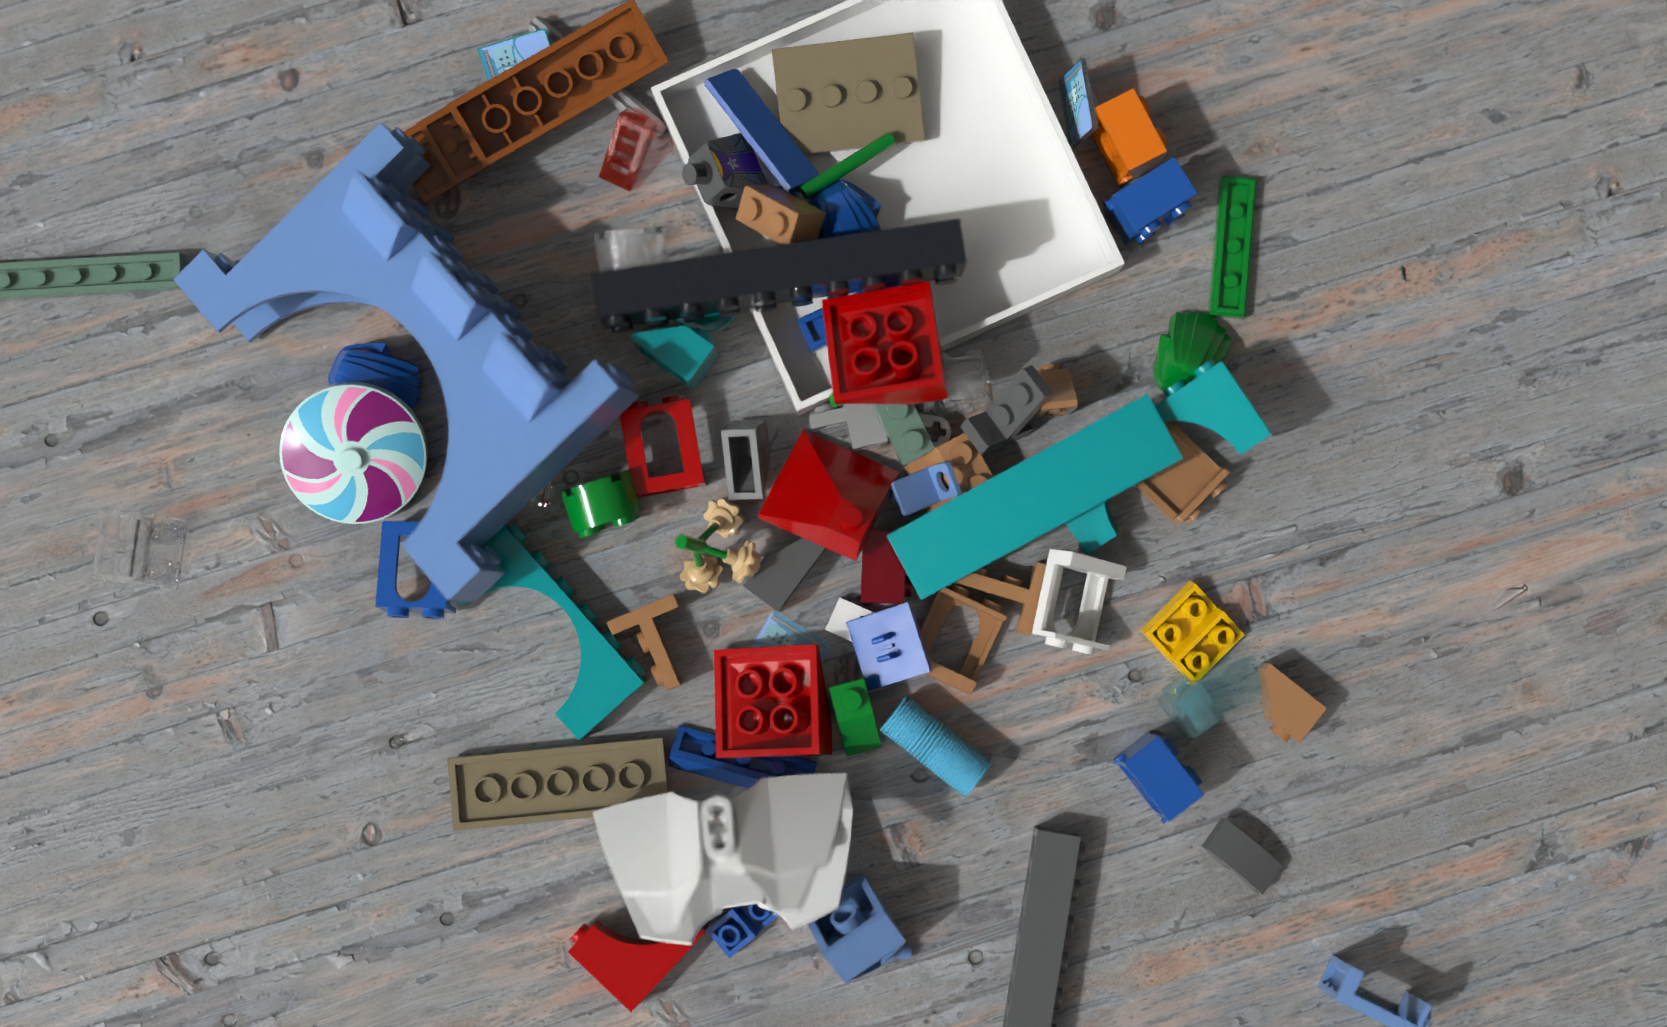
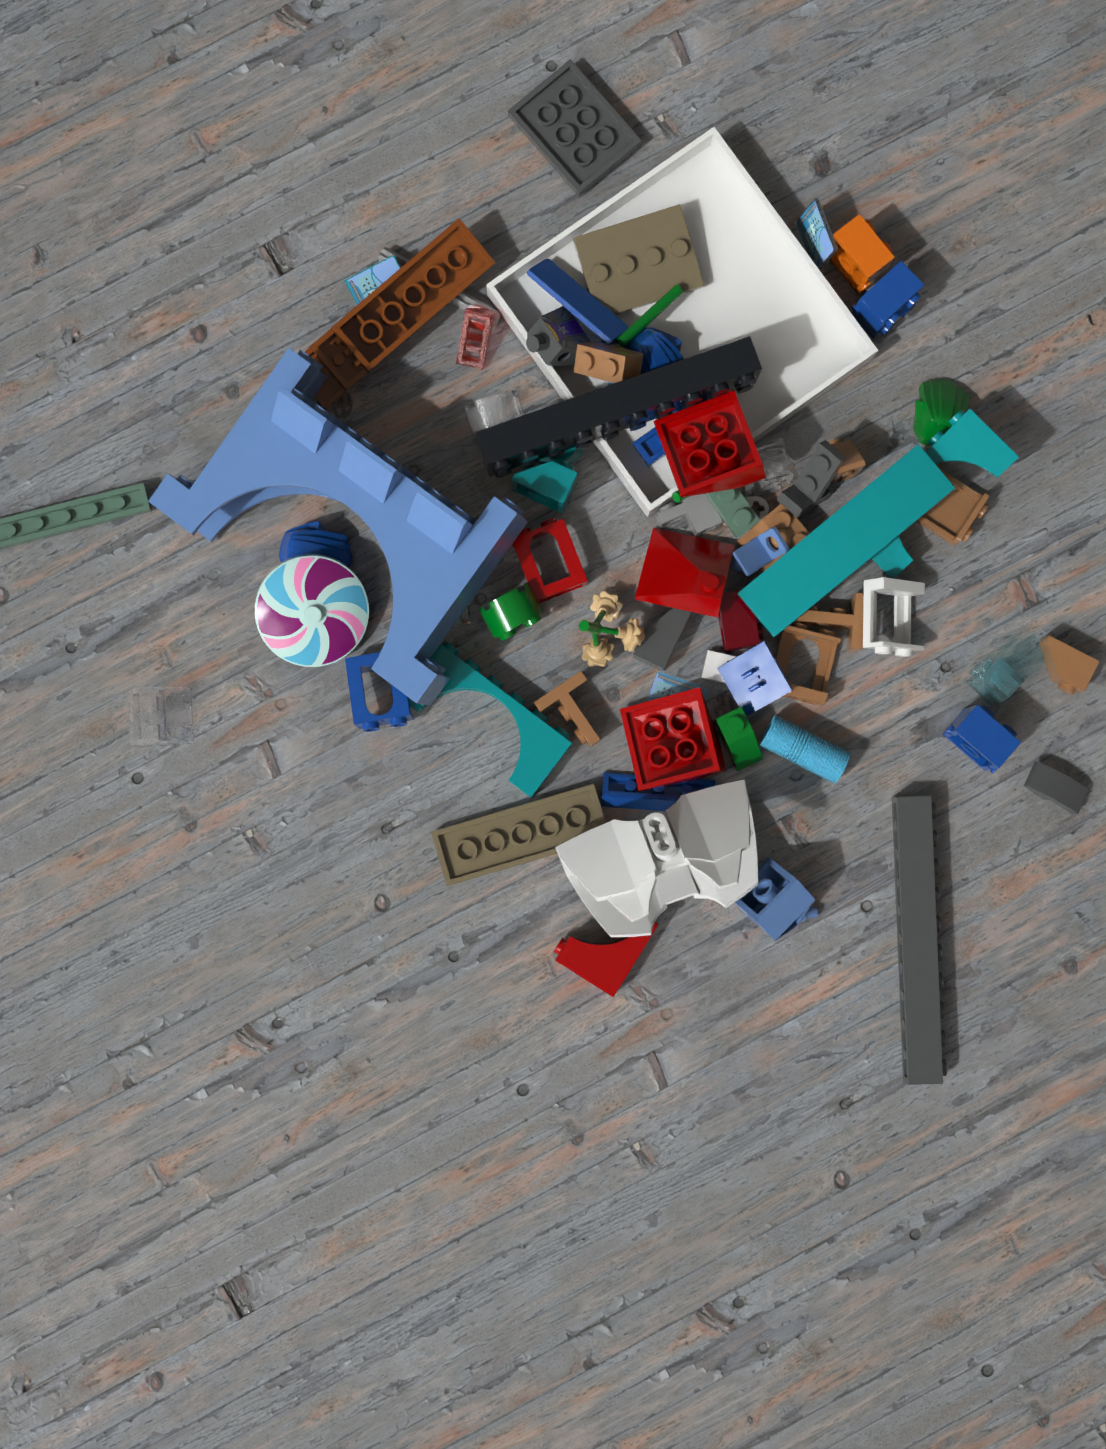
camera: 15 degrees left, 0 degrees up
blue slope [707,904,779,958] -> none
dark grey slope [721,419,770,500] -> none
yellow slope [1140,581,1245,685] -> none
green tile [1208,175,1257,319] -> none

